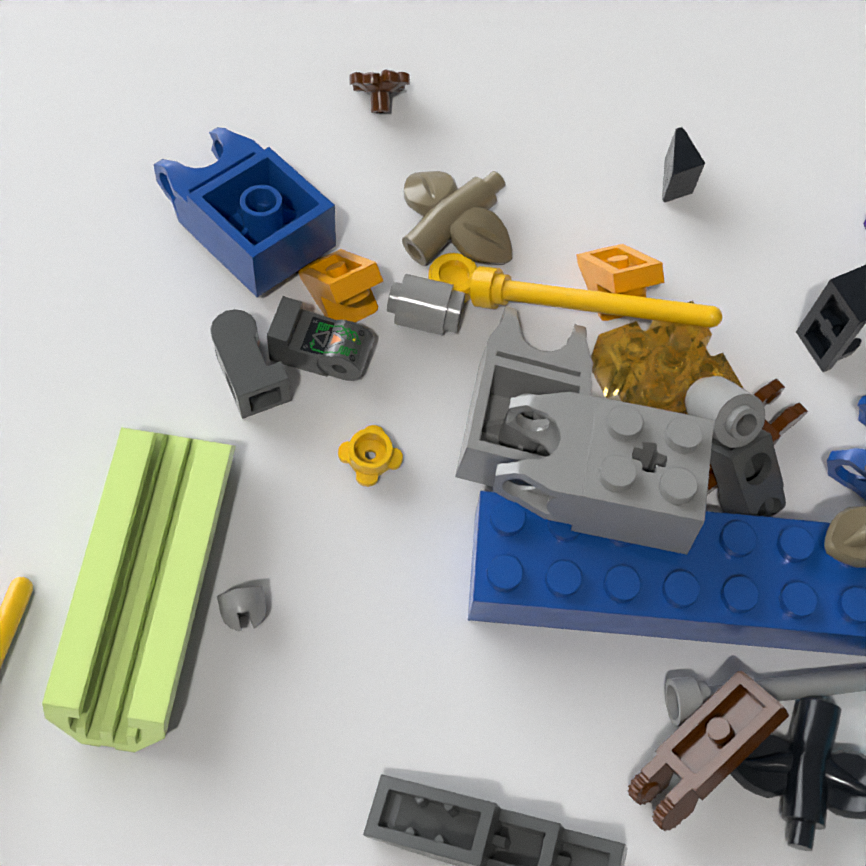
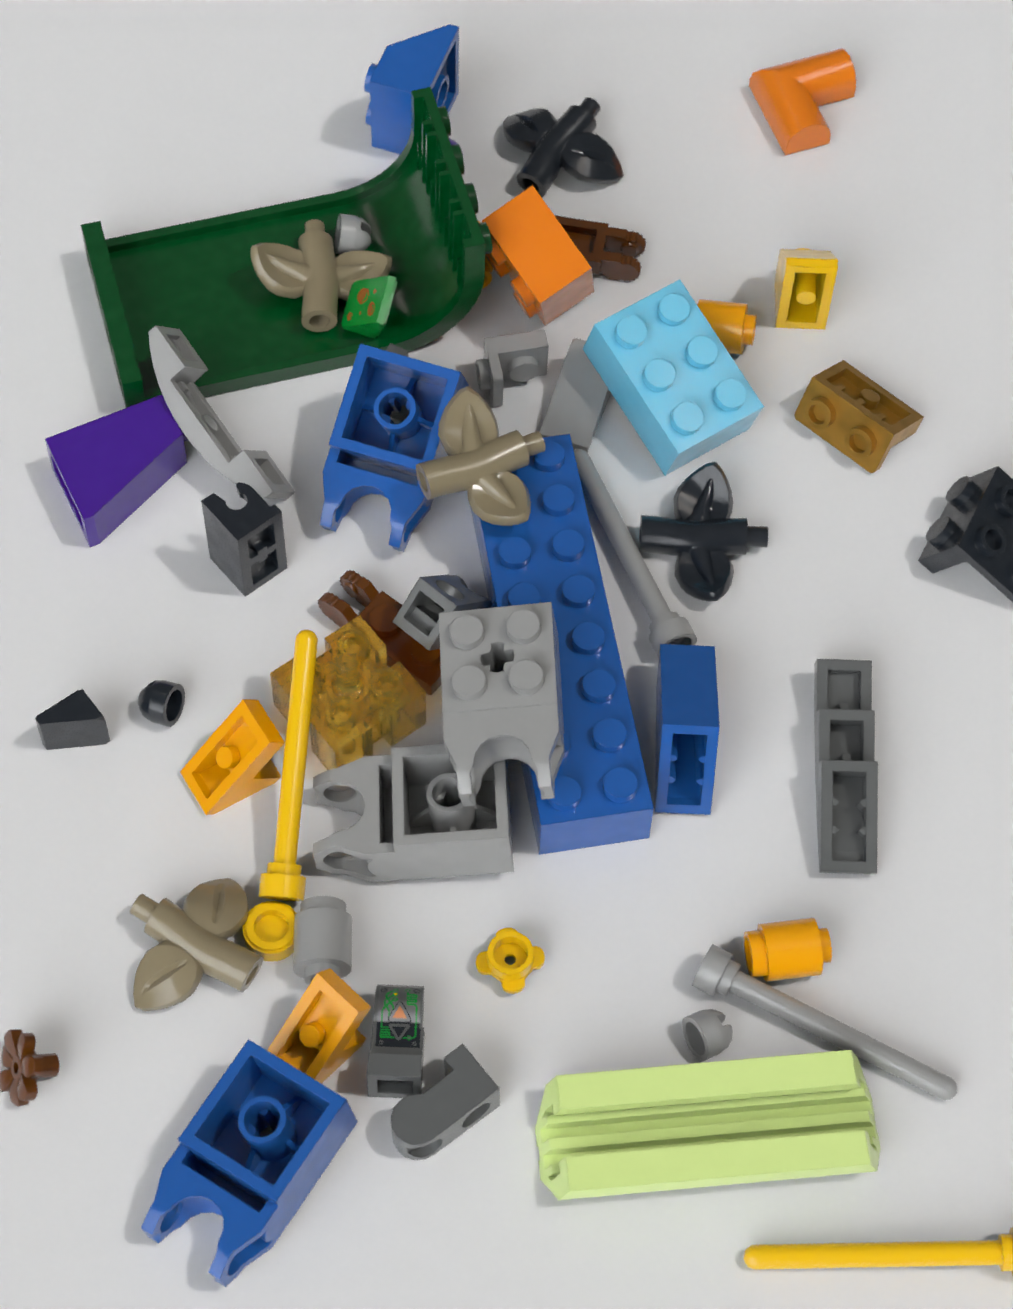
camera: 100 degrees left, 5 degrees down
hinge [627,670,789,832] -> none
light grey brick [685,376,765,448] -> none
none -> black hinge [138,680,185,727]
none -> blue slope [655,644,720,815]
none -> light grey piece [692,944,957,1100]
none -> light orange brick [744,918,832,982]

